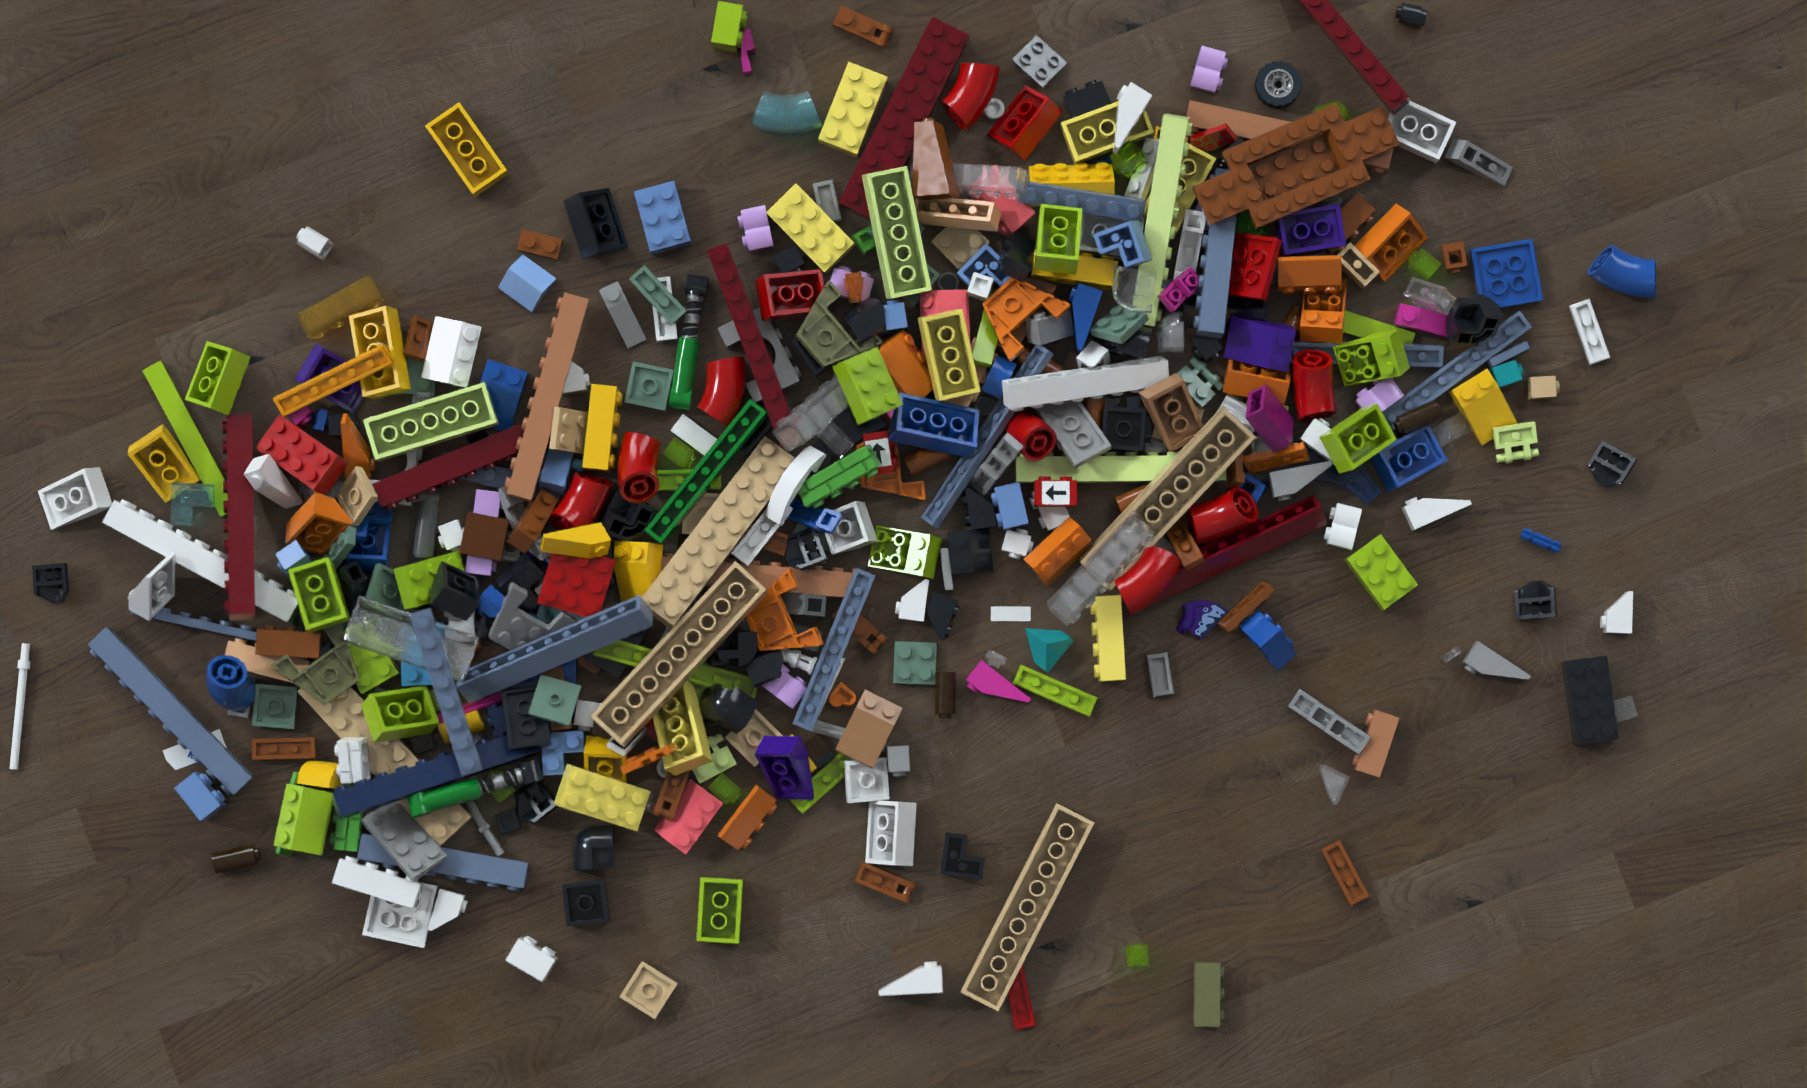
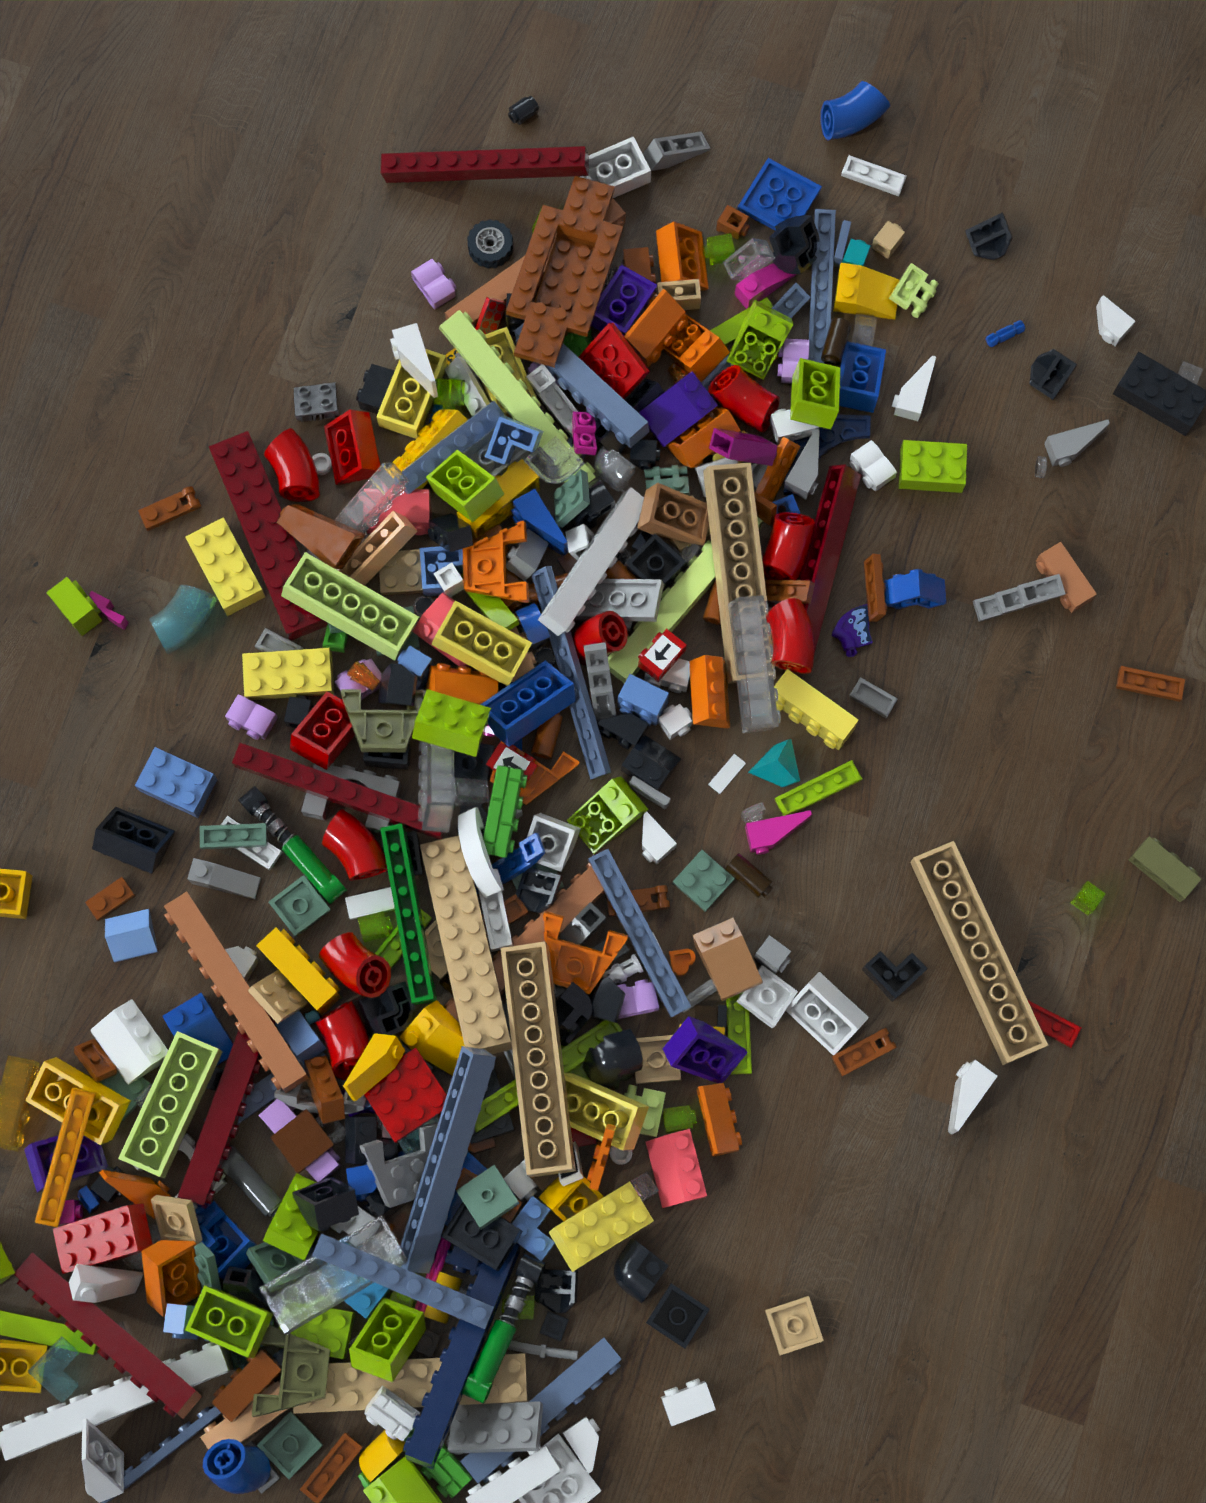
camera: 50 degrees left, 10 degrees down
white brick [438,519,464,552] -> none
dark orange plate [652,770,690,822] -> none
lime brick [696,877,744,944] -> none
black slope [926,592,959,640] -> none
clear slope [1317,764,1350,805] -> none

